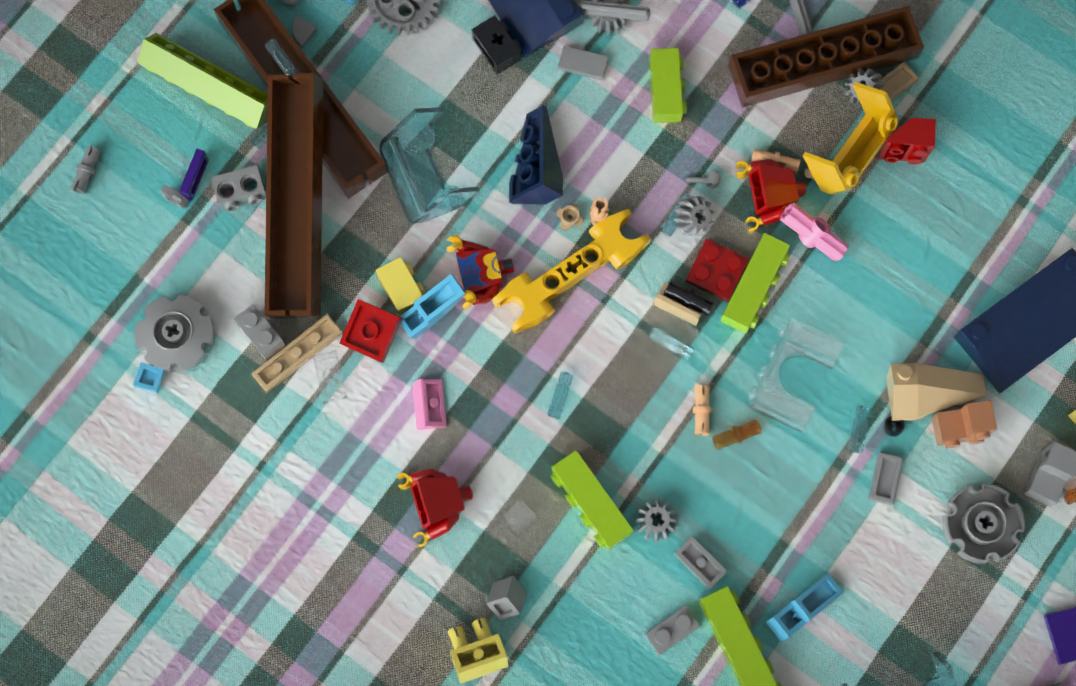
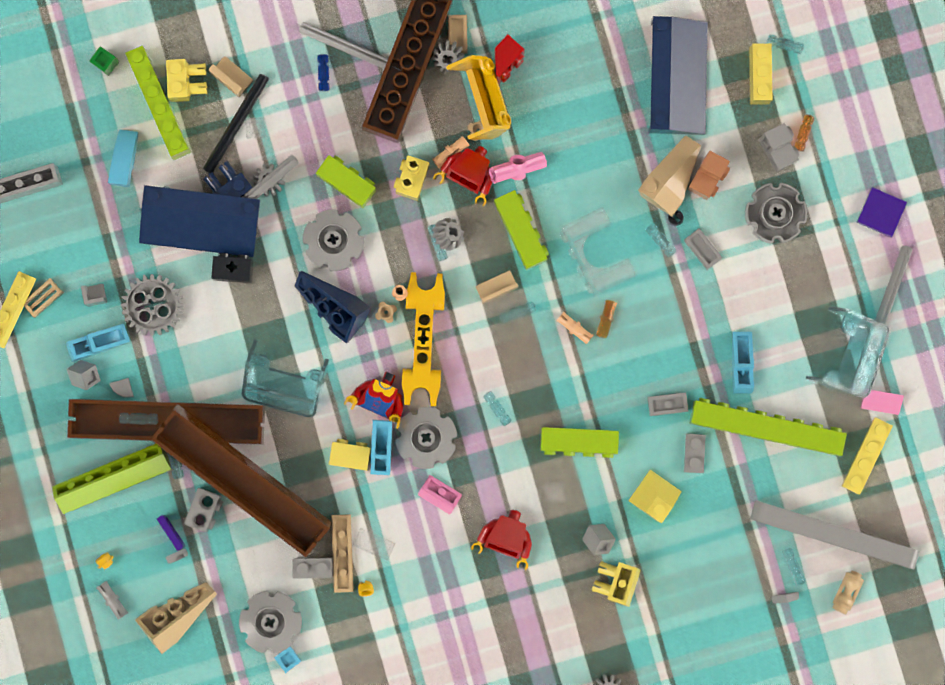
camera: 55 degrees left, 10 degrees up
red plate [339,299,403,363] -> none
light grey tile [558,46,608,80] -> none
light grey gear [635,499,678,543] -> none
black pin [664,281,714,316] -> none
red plate [685,238,749,302] -> none
light grey hand [686,171,721,189] -> none
none -> yellow plate [95,552,113,569]
none -> tan wedge [135,582,216,654]
none -> light grey piece [303,209,364,271]
none -> yellow hinge [358,580,374,597]
none -> light yellow brick [393,155,430,201]
none -> light grey piece [396,407,457,469]
none -> light yellow slope [628,470,682,523]

